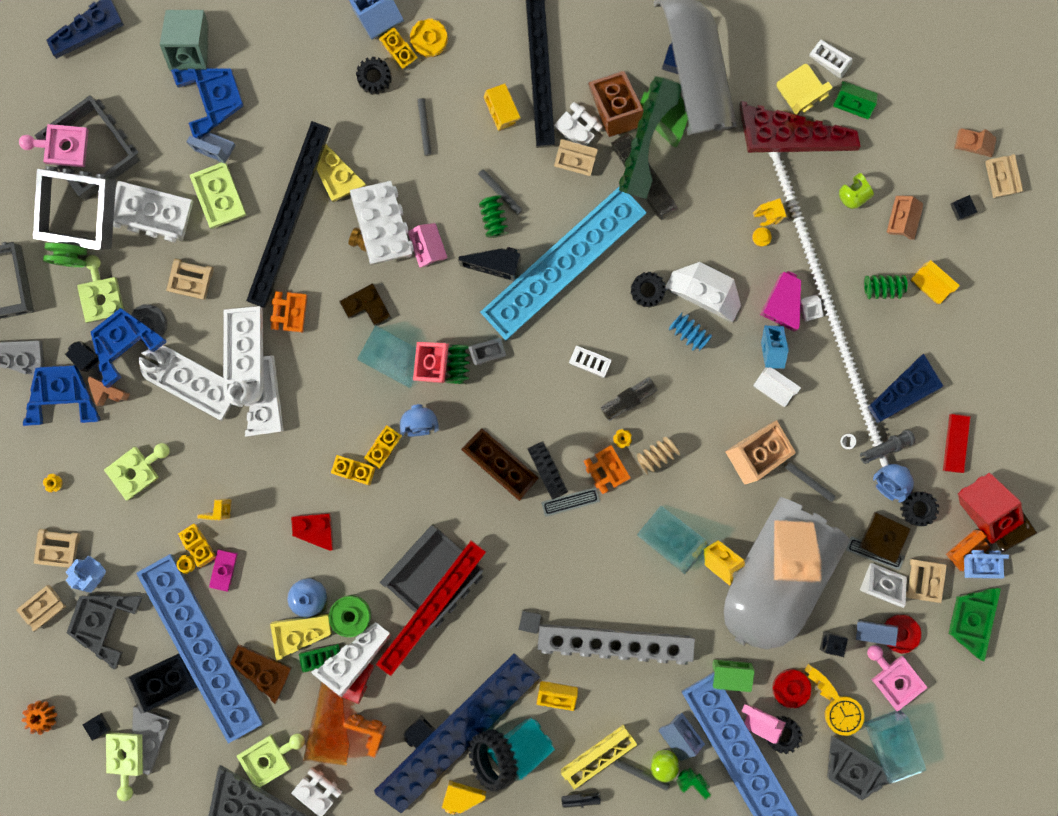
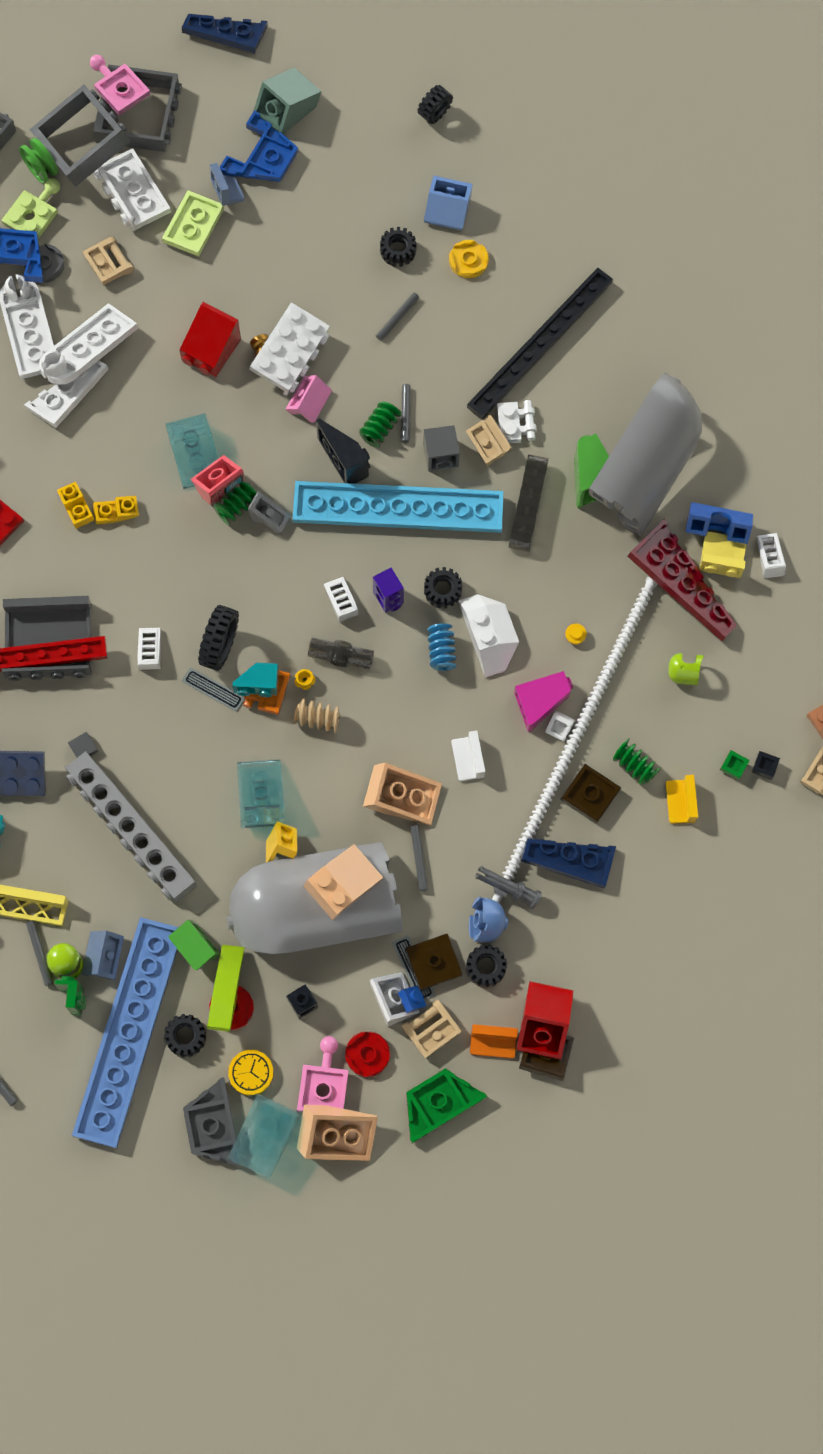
camera: 45 degrees right, 15 degrees down
black plate [246,121,331,308] -> none
orange plate [270,291,308,333] -> none
light yellow wing [316,144,367,202] -> none
dark brown plate [339,283,391,326] -> none
yellow slope [379,27,418,69] -> none
medium blue cylinder [400,404,439,437] -> none
reddish brown slope [461,428,539,501] -> none
yellow hinge [483,83,520,131] -> none
yellow slope [536,681,578,711] -> none
dark orange slope [589,71,644,137] -> none
dark green arch [619,76,682,199] -> none
bright pink panel [742,704,786,744] -> none
yellow hinge [753,198,787,227] -> none
dark azure brick [761,325,789,369] -> none
yellow slope [805,664,840,701] -> none
green panel [833,81,878,120] -> none
white hinge [840,434,856,449] -> none
sand blue panel [856,620,898,646] -> none
nougat panel [887,196,923,240] -> none
red tile [943,414,971,473] -> none
light blue bracket [964,550,1009,579] -> none
none -> white slope [138,628,161,670]
none -> red slope [179,302,241,377]
none -> lime slope [207,944,245,1032]
none -> teal slope [232,663,279,697]
none -> light nougat slope [297,1105,378,1161]
none -> dark purple brick [373,567,404,613]
none -> blue plate [398,985,427,1013]
none -> dark grey head [423,425,460,471]
none -> dark brown plate [560,764,621,824]
none -> blue arch [686,502,753,544]
none -> green plate [720,750,750,781]

